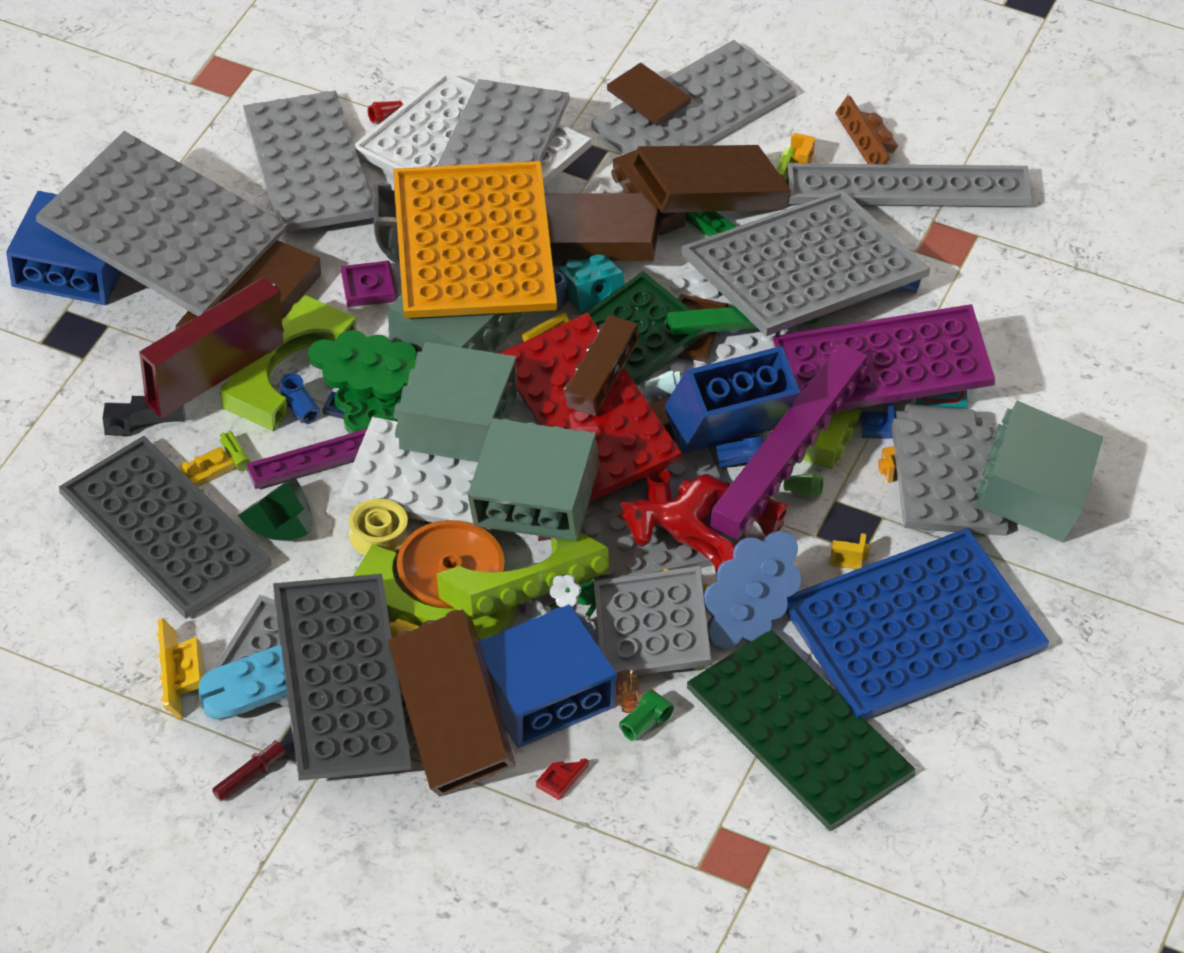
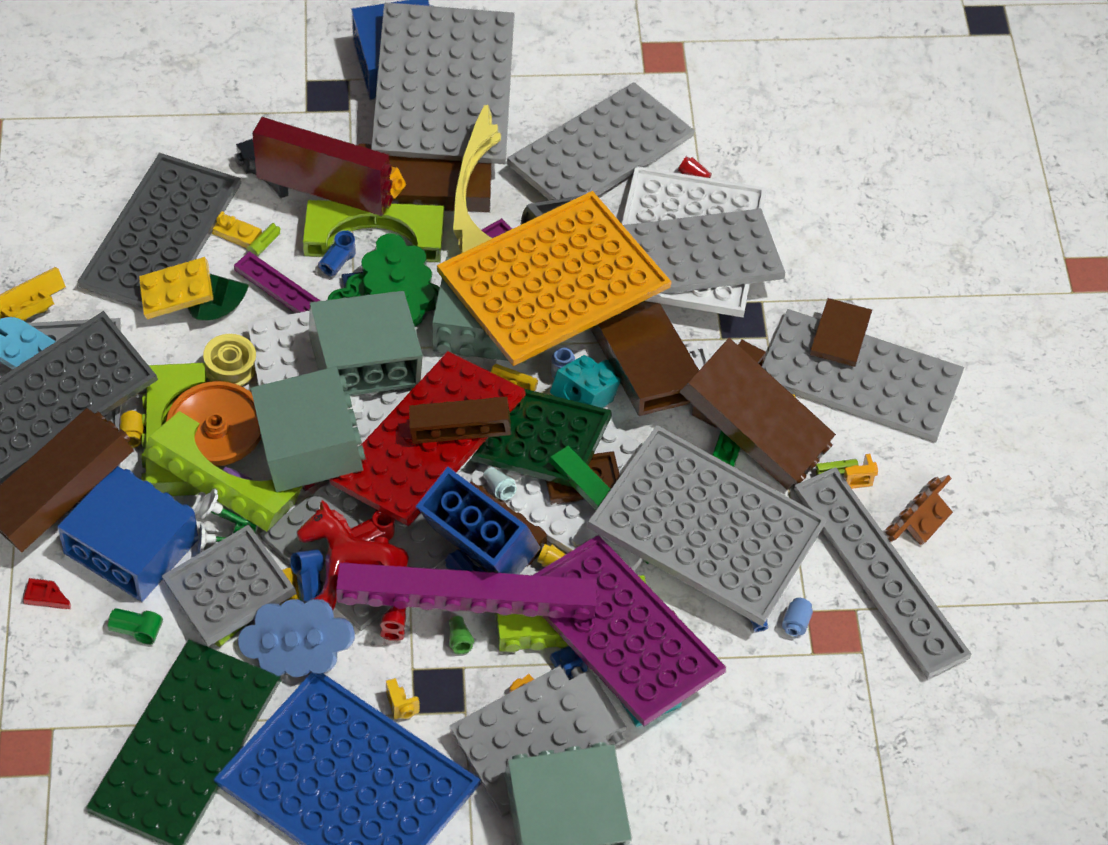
camera: 60 degrees right, 5 degrees up
clear orange cone [616,670,639,713] -> none
none -> yellow plate [139,257,213,319]
none -> blue piece [290,550,324,601]
none -> light yellow slope [453,105,501,253]
none -> medium blue brick [782,598,813,636]

